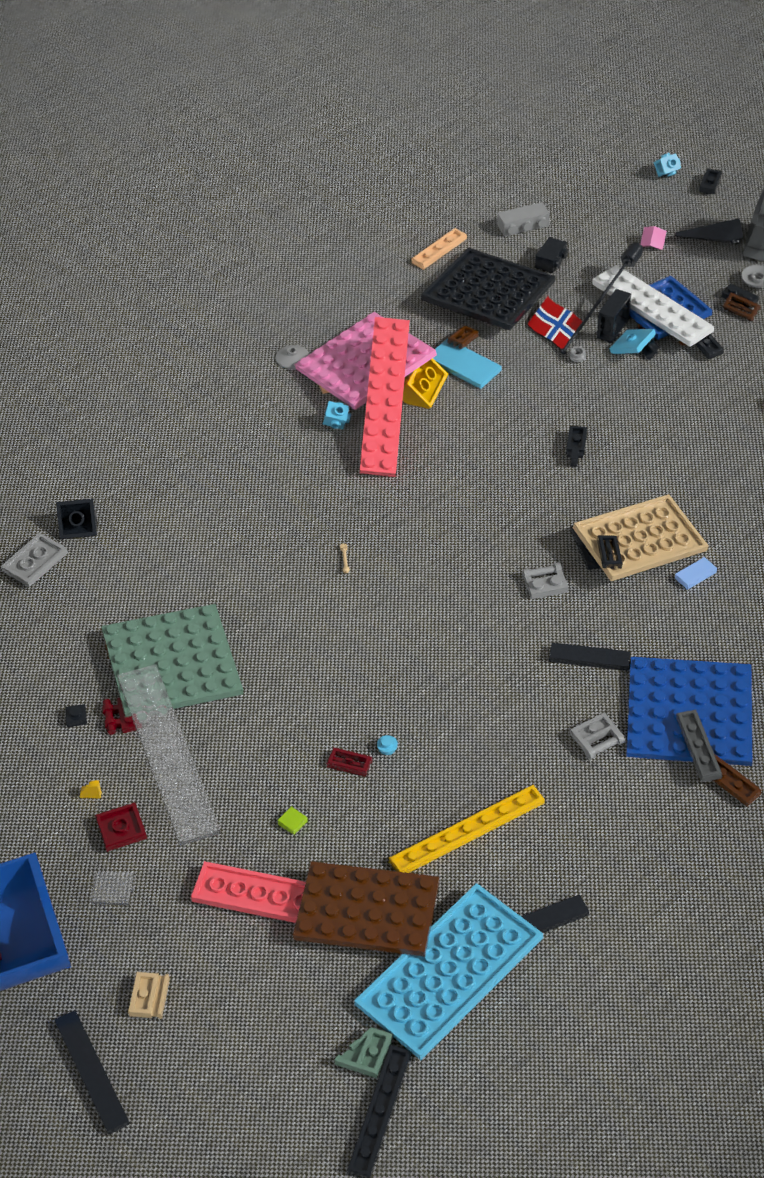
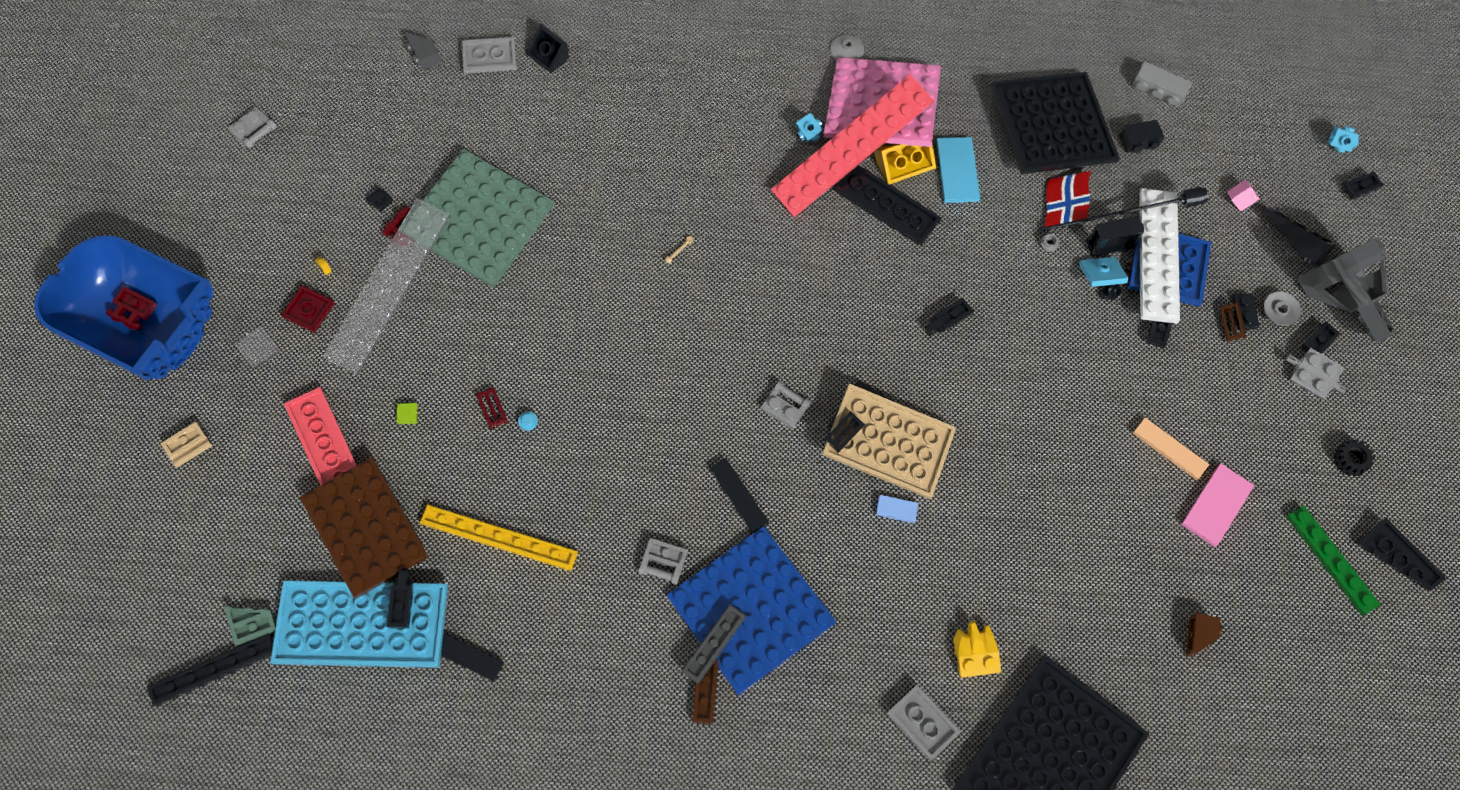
camera: 40 degrees right, 20 degrees up
black tile [54,1010,130,1135] -> none
light nougat tile [411,228,467,270] -> none
reddish brown tile [447,326,479,349] -> none
none -> black hinge [386,570,414,629]
none -> black plate [832,165,942,246]

